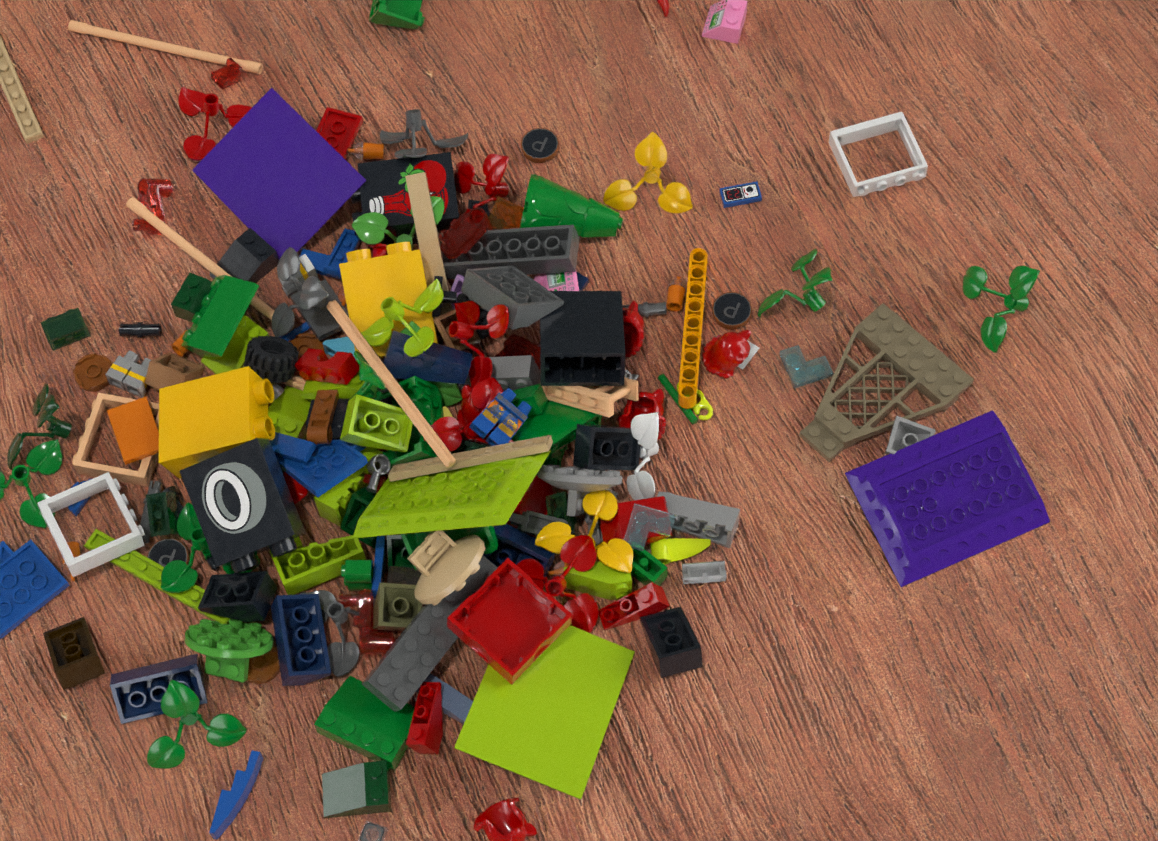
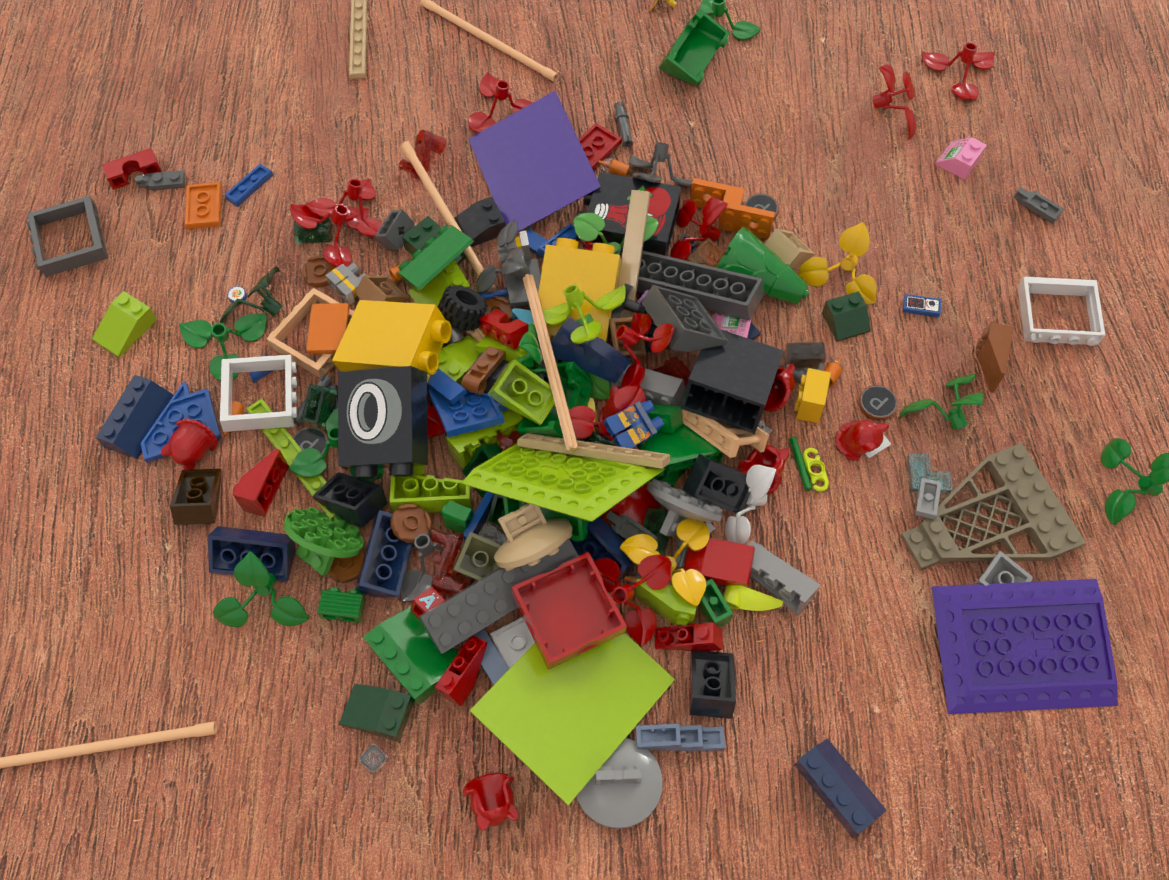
camera: 20 degrees right, 0 degrees up
black pin [119,322,162,338] -> none
blue slope [209,750,263,840] -> none
clear red bracket [210,58,242,90] -> none
flat silver bar [366,454,390,493] -> none
clear red piece [438,208,494,259] -> none
clear light blue plate [624,503,676,551] -> none
light orange beam [678,248,708,409] -> none
light grey hinge [682,561,727,584] -> none
none -> red hair [160,419,217,470]
none -> tile [227,286,247,304]
none -> red slope [233,449,289,517]
none -> red plant [290,204,369,267]
none -> red plant [306,178,382,237]
none -> green brick [317,588,366,623]
none -> dark grey brick [374,209,415,251]
none -> dark orange tile [391,504,431,543]
none -> red brick [410,587,445,620]
none -> white tile [490,617,535,669]
none -> light grey bracket [576,738,662,829]
none -> dark grey pin [614,102,633,147]
none -> sand blue slope [636,723,725,751]
none -> orange bracket [690,178,775,239]
none -> tan slope [765,229,815,269]
none -> clear smoke brick [784,342,826,370]
none -> yellow piece [794,368,831,423]
none -> dark blue slope [794,738,887,838]
none -> dark green slope [822,291,871,342]
none -> light grey slope [915,478,942,520]
none -> dark orange slope [976,322,1014,393]
none -> dark grey hinge [1014,187,1064,224]

